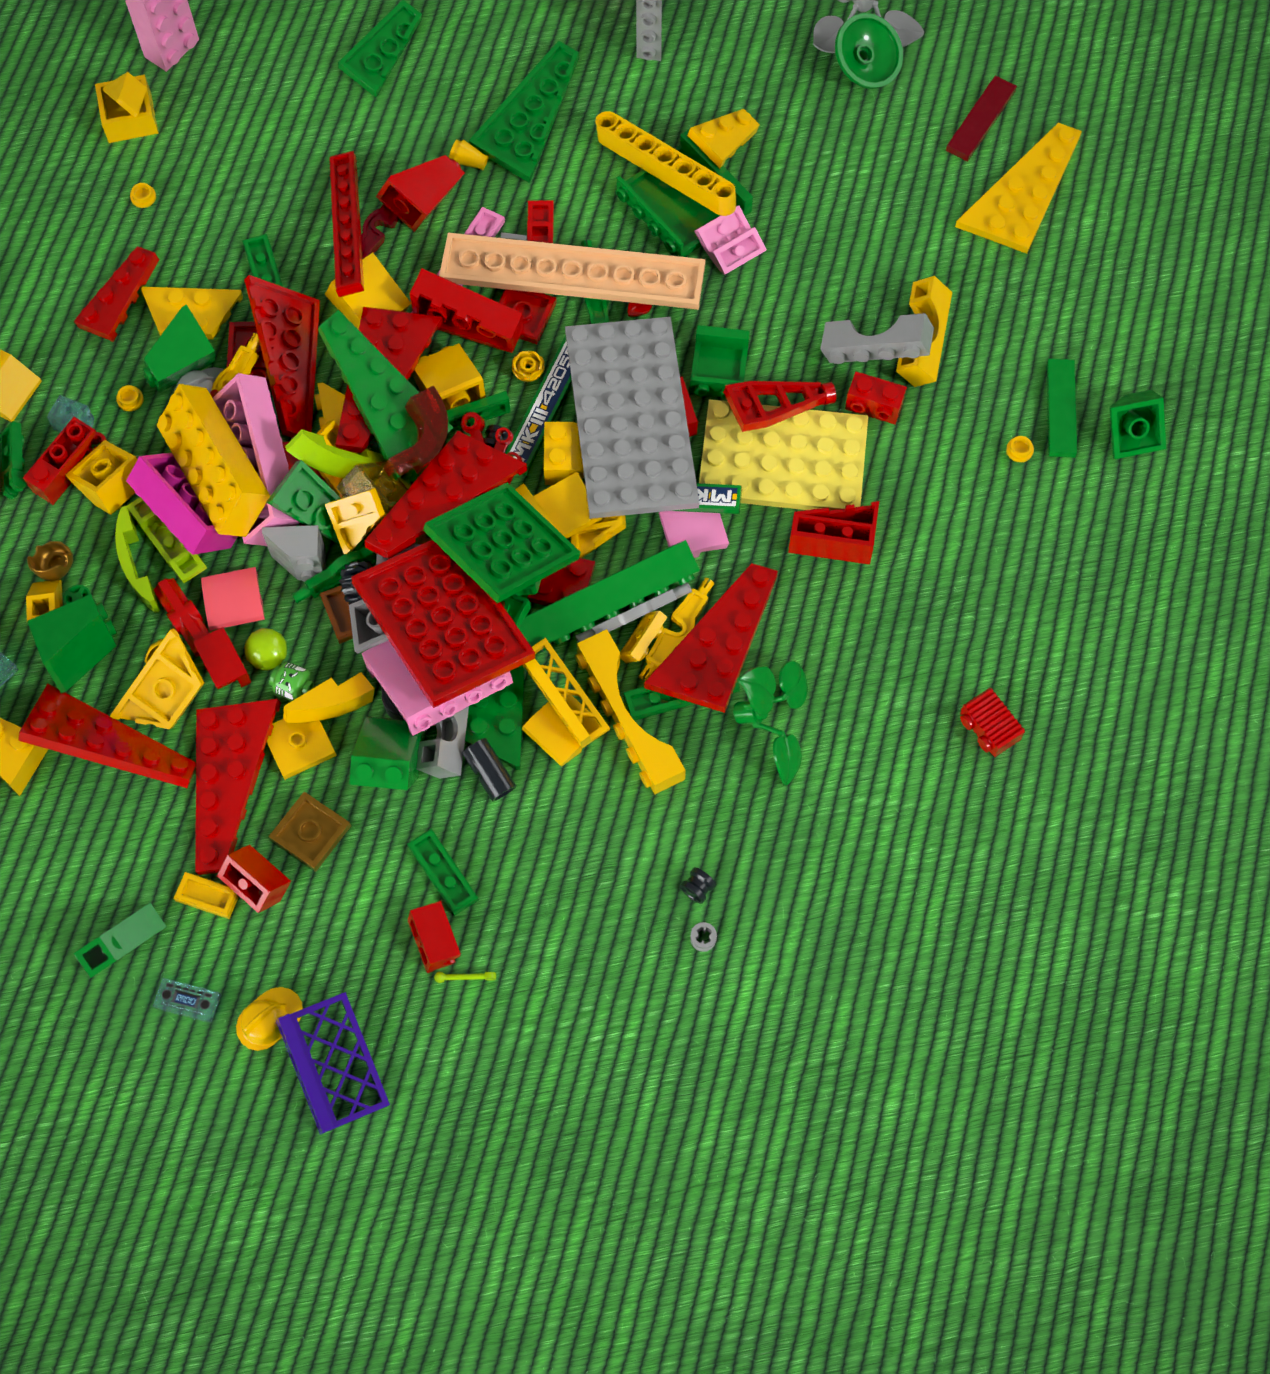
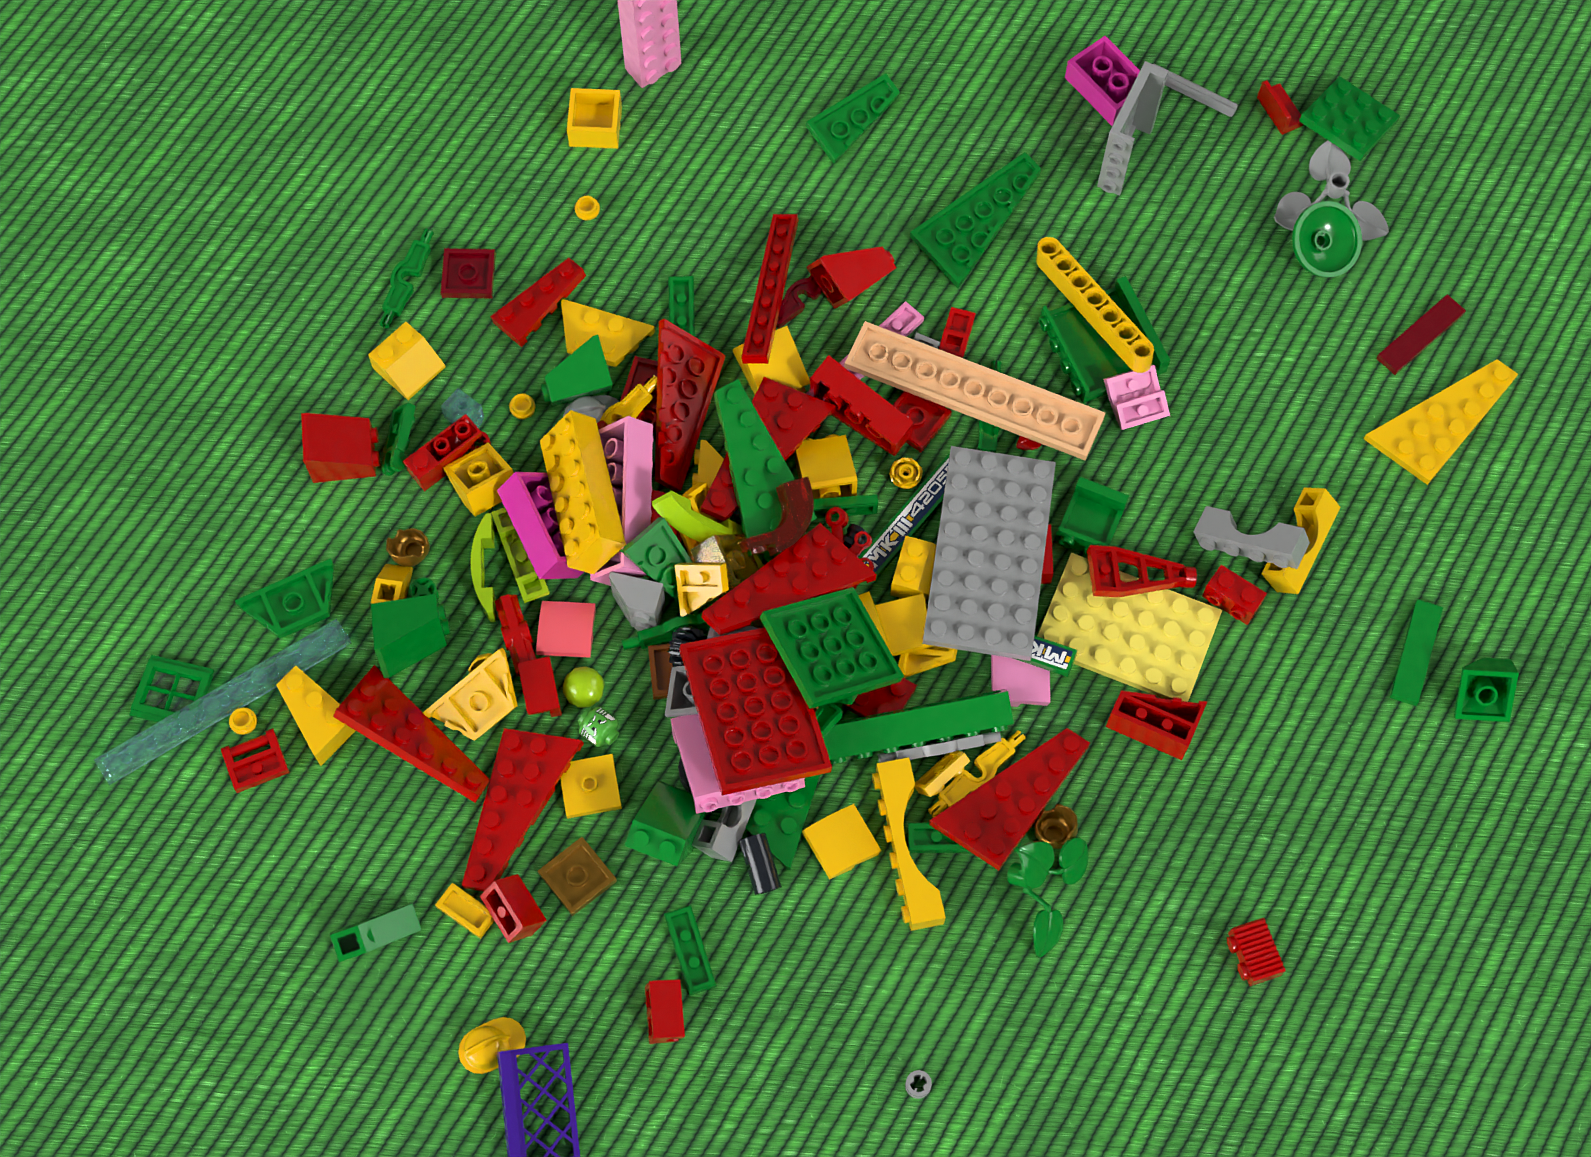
camera: 15 degrees right, 0 degrees up
yellow slope [102,72,147,118] -> none
clear light blue tile [153,978,221,1023] -> none
yellow slope [283,672,375,723] -> none
lime hinge [434,972,496,983] -> none
yellow cone [449,139,489,170] -> none
yellow fence [523,638,610,748] -> none
black wheel [679,867,717,904] -> none
yellow wing [687,109,760,169] -> none
yellow plate [1006,436,1034,462] -> none
none -> dark red plate [441,248,496,299]
none -> pearl gold hair [1035,804,1078,849]

